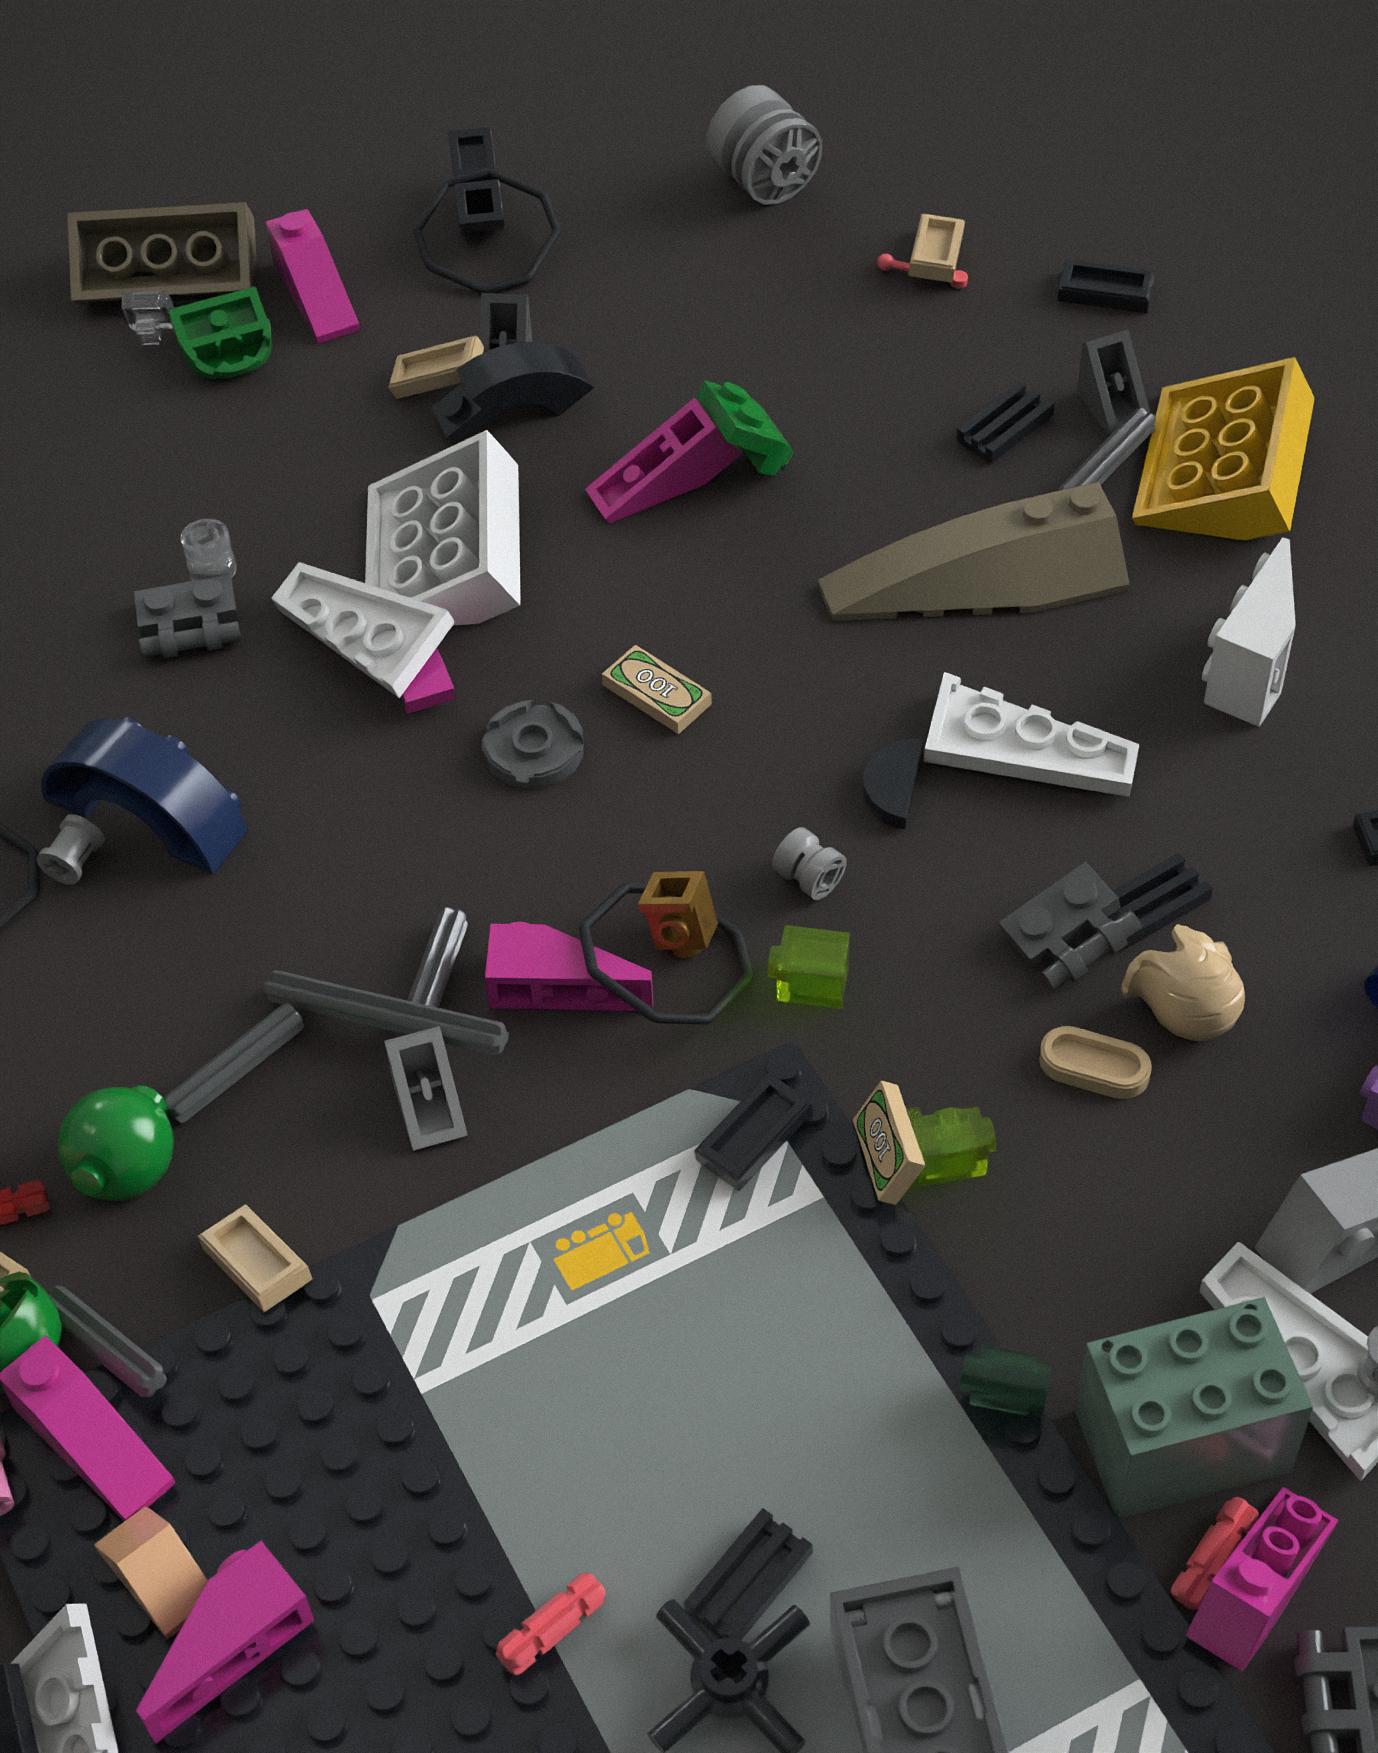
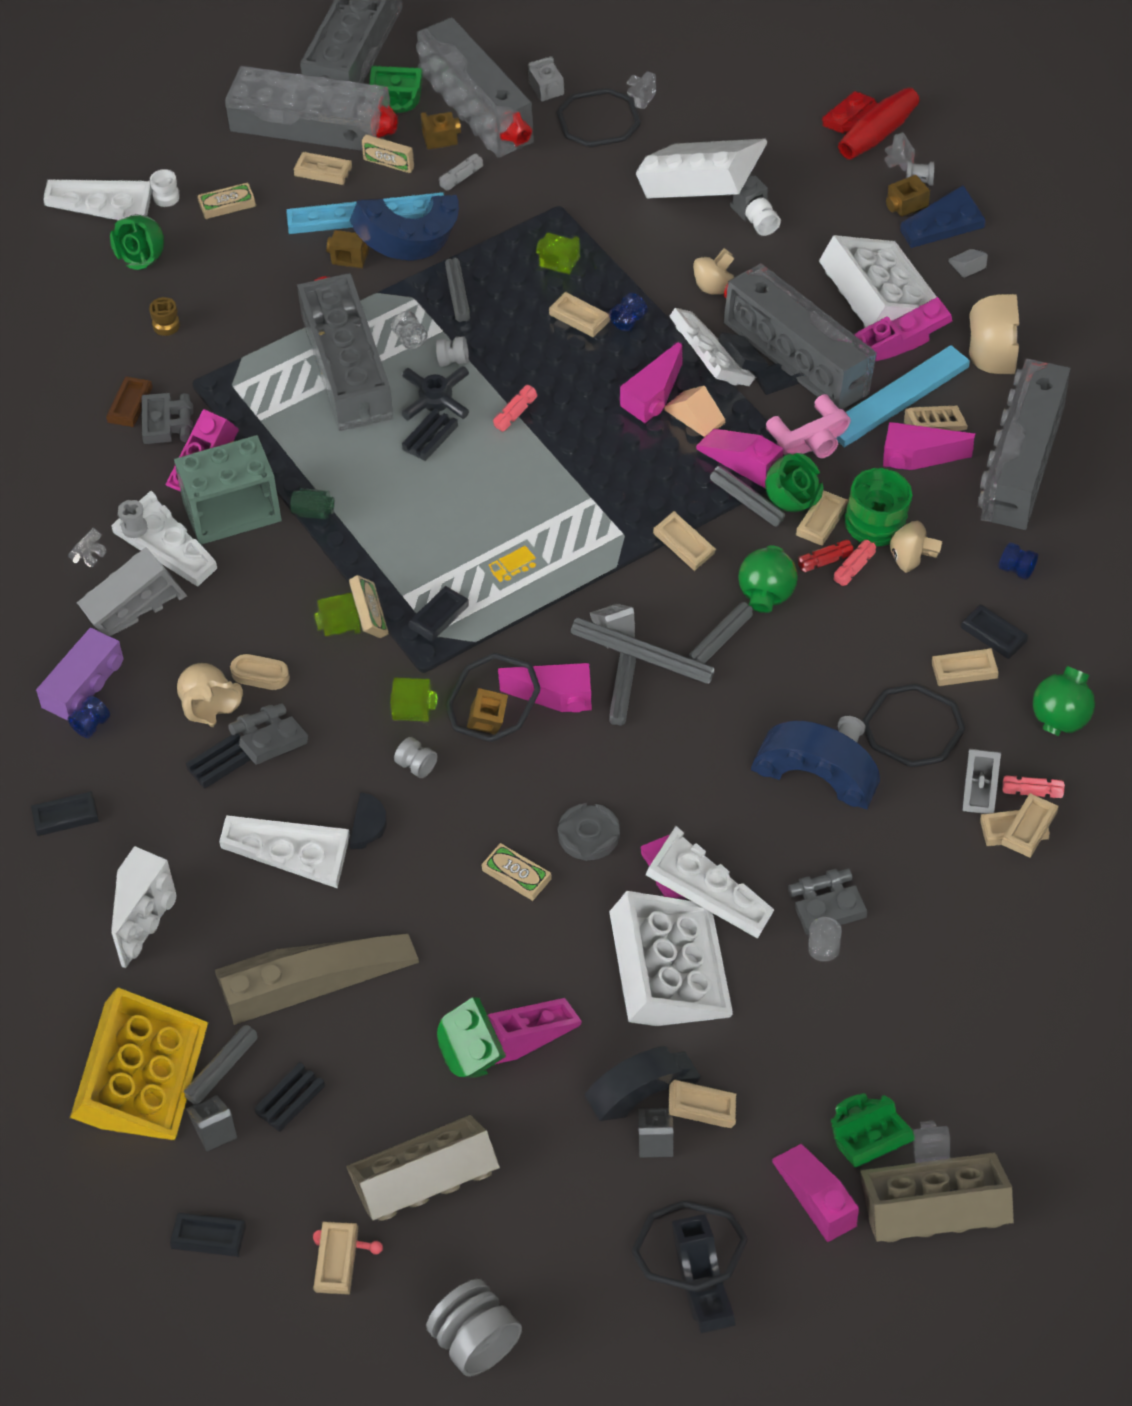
camera: 175 degrees right, 0 degrees up
none -> slope [346,1115,500,1221]

